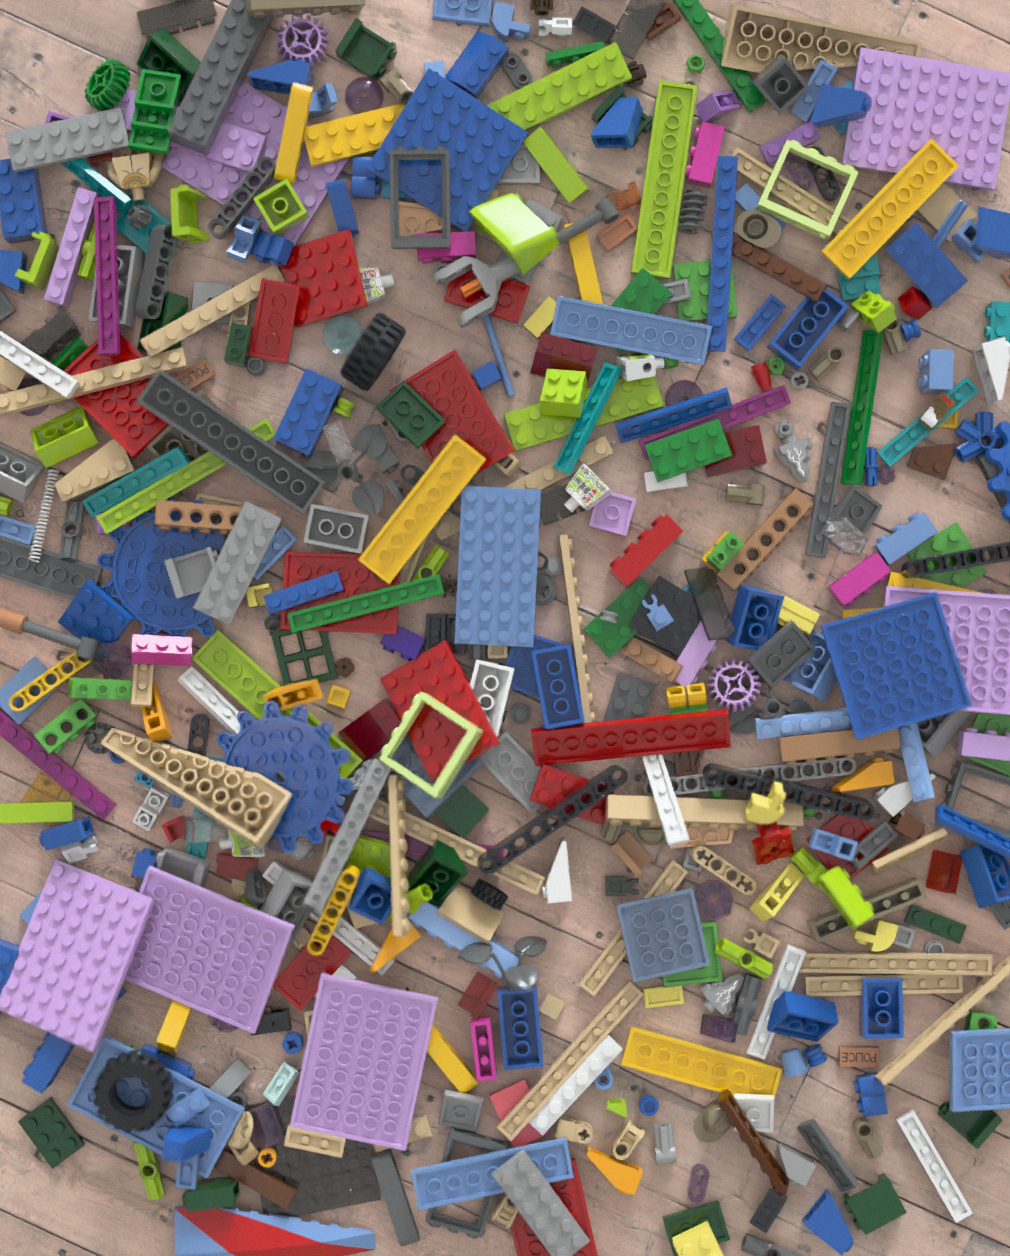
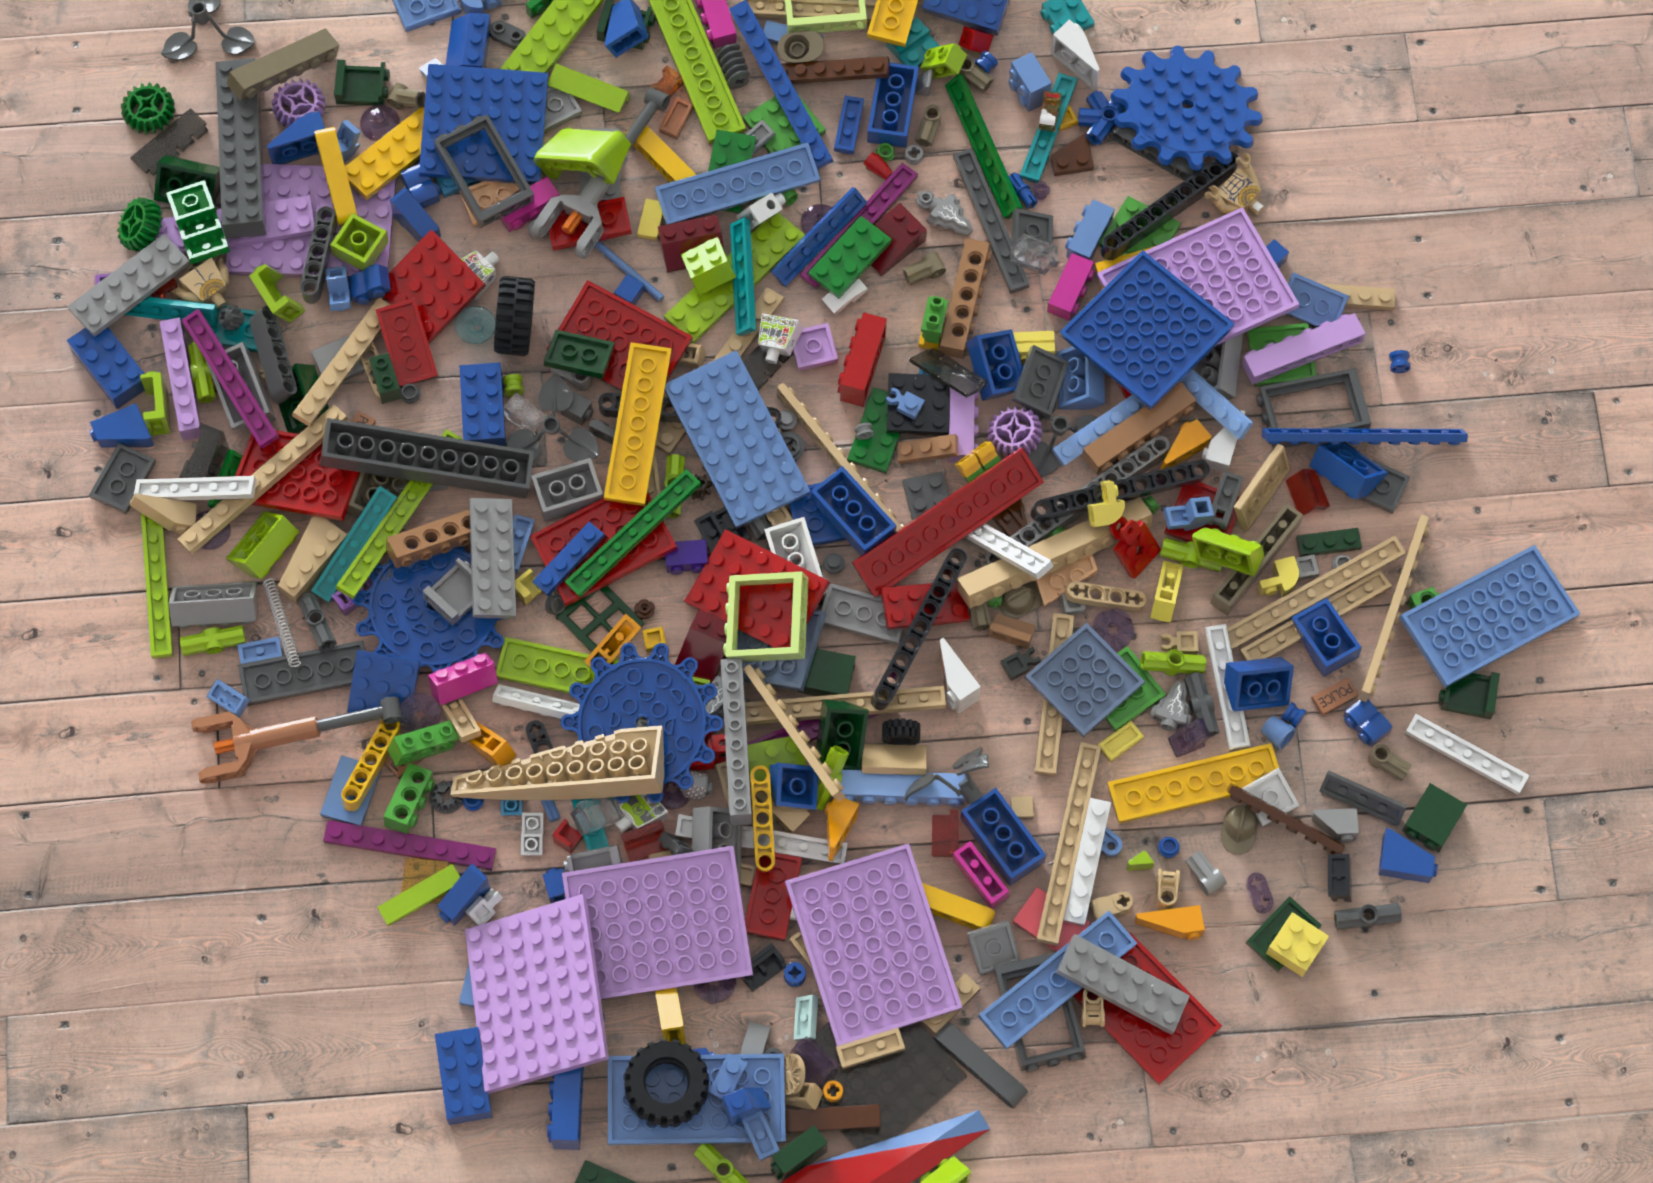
camera: 30 degrees left, 20 degrees down
reddish brown brick [888,810,925,841] -> none

